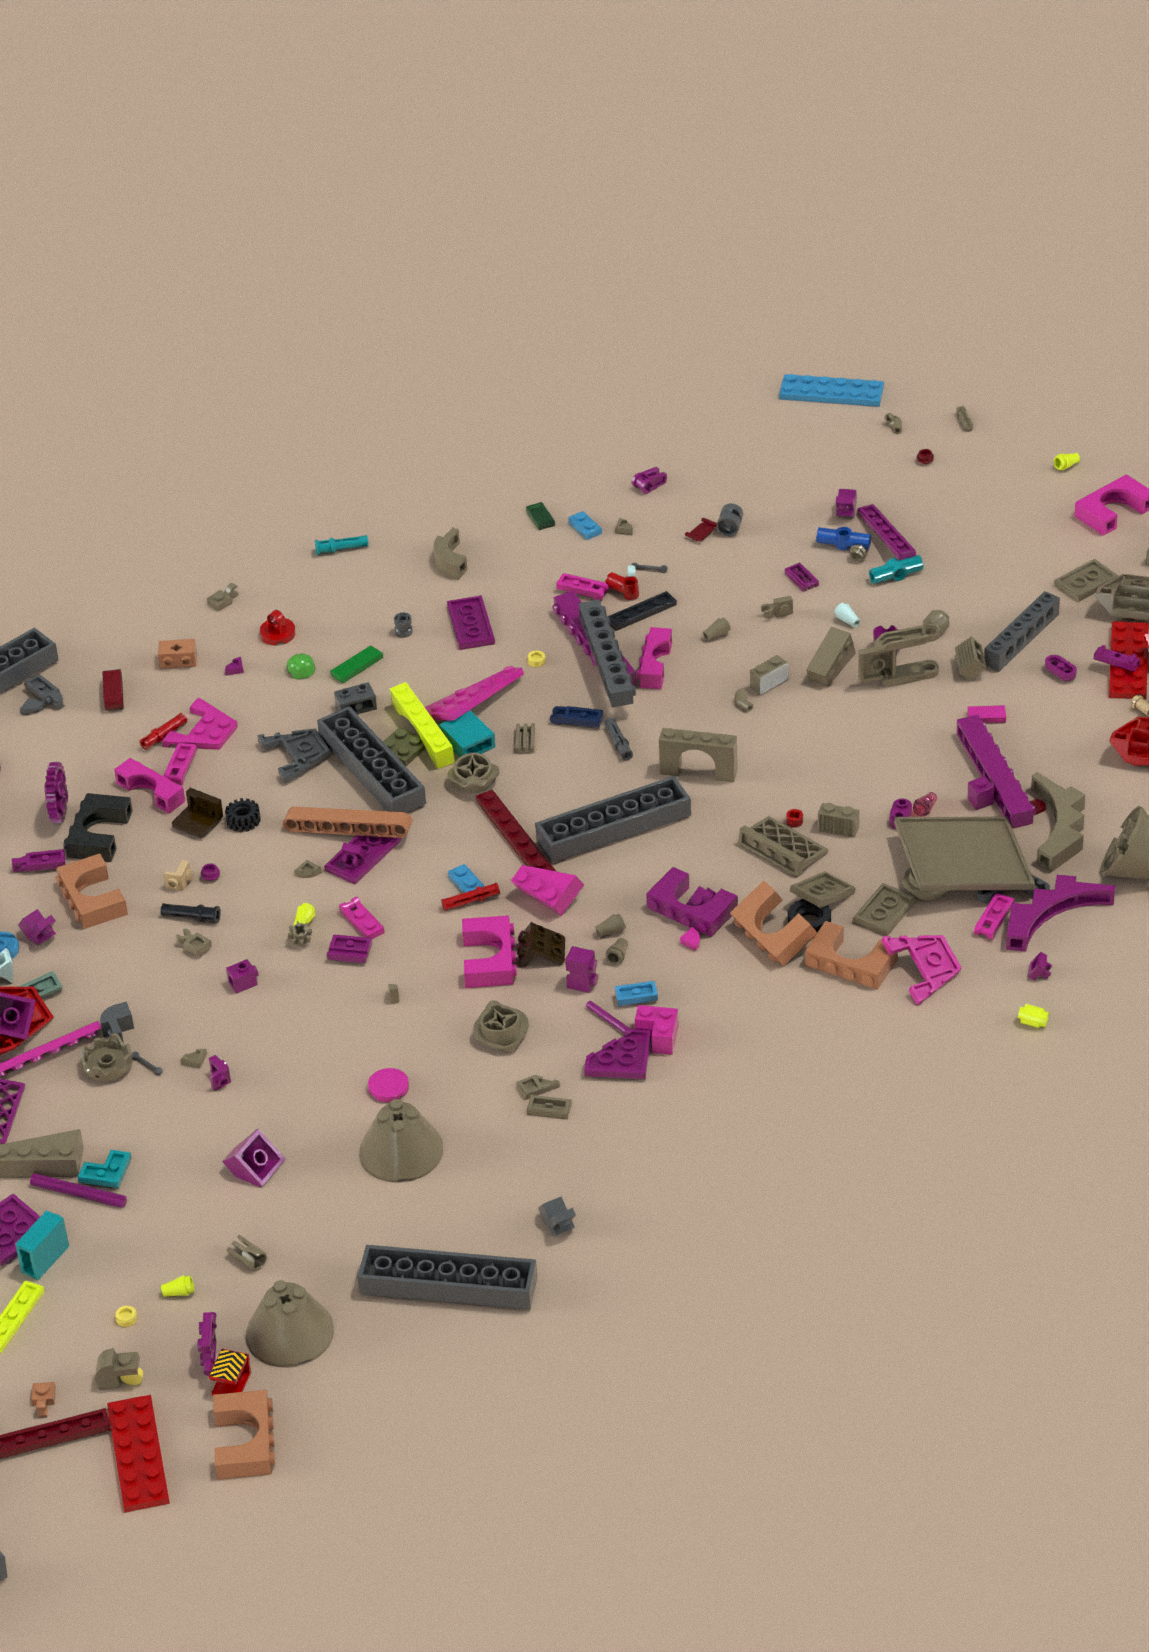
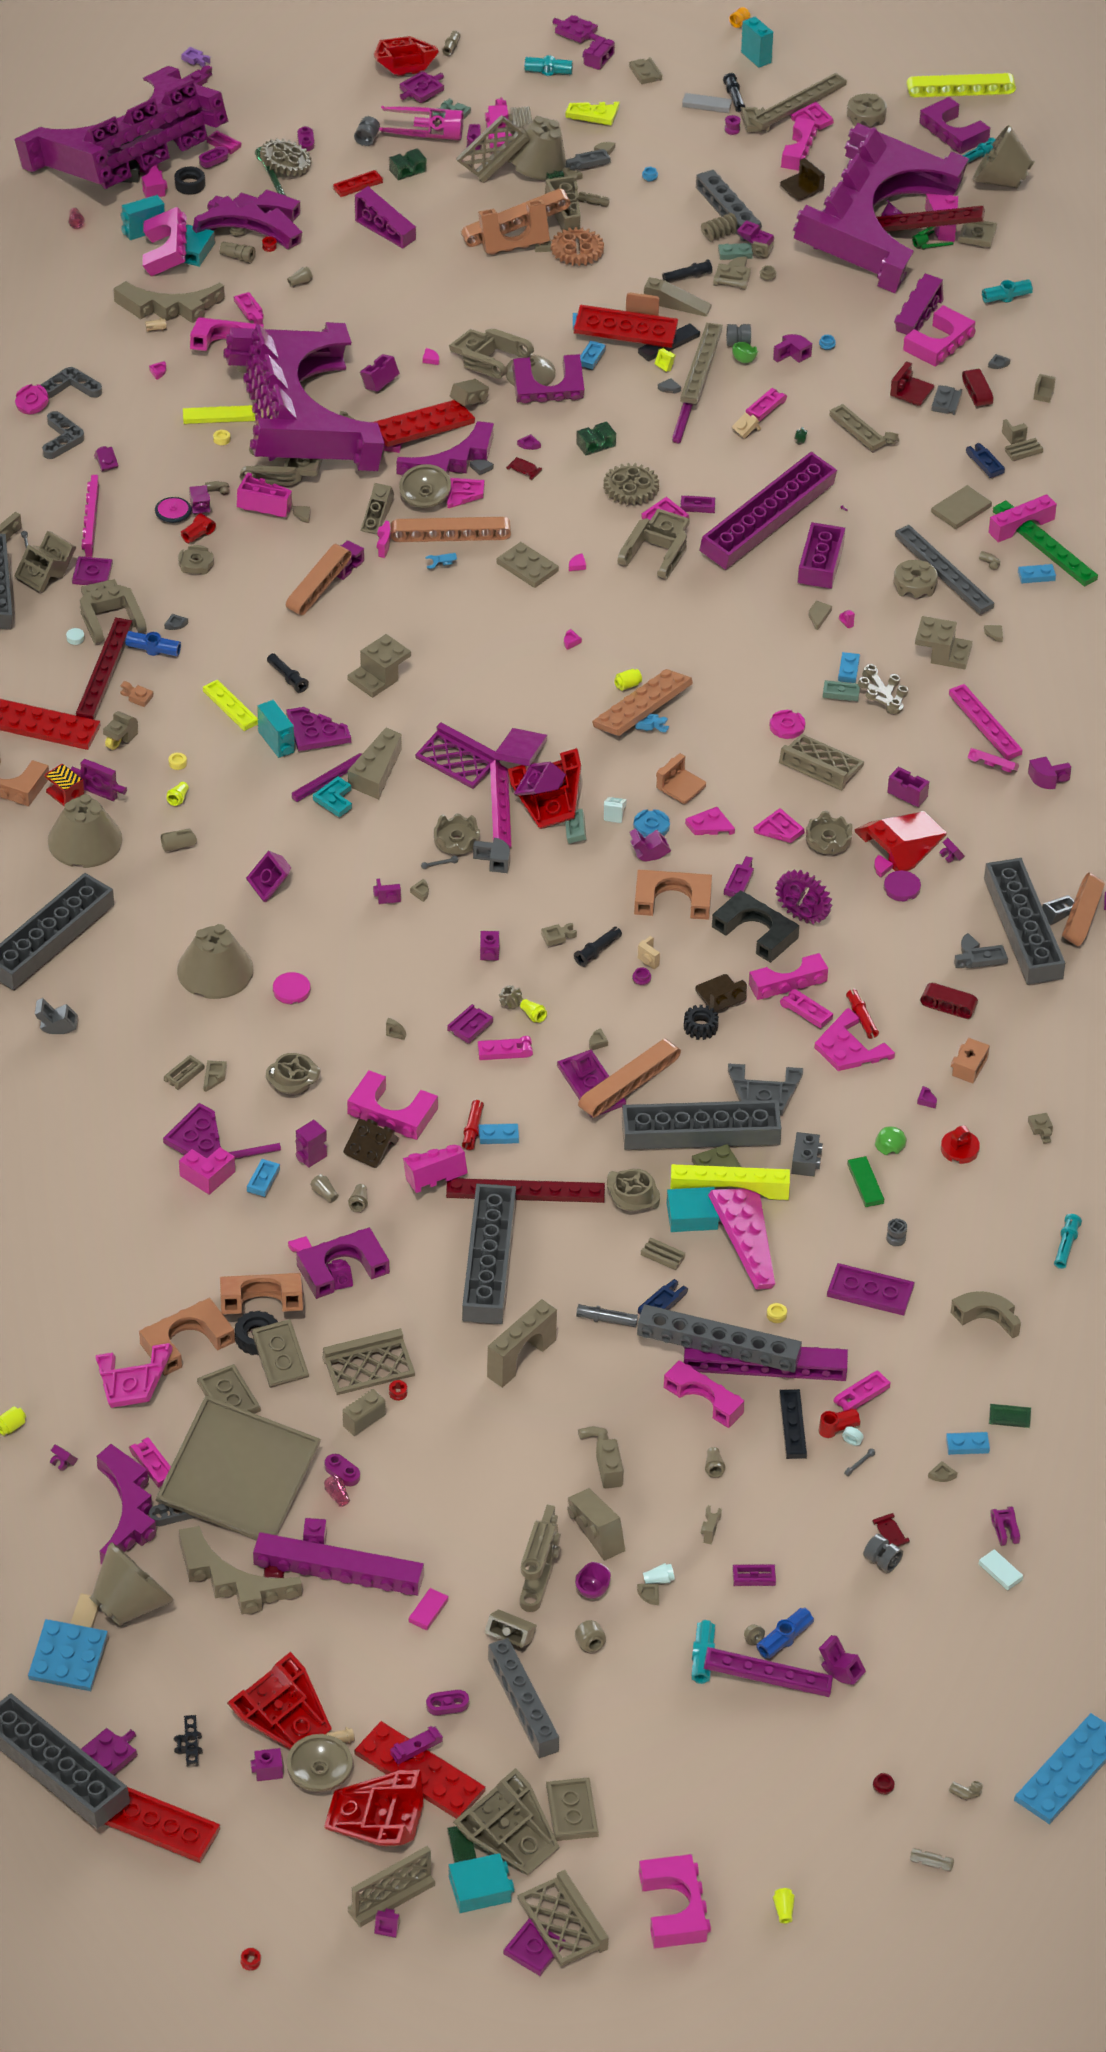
camera: 115 degrees right, 5 degrees up
none -> dark tan tile [637,1584,659,1605]
none -> light aqua tile [979,1549,1023,1591]

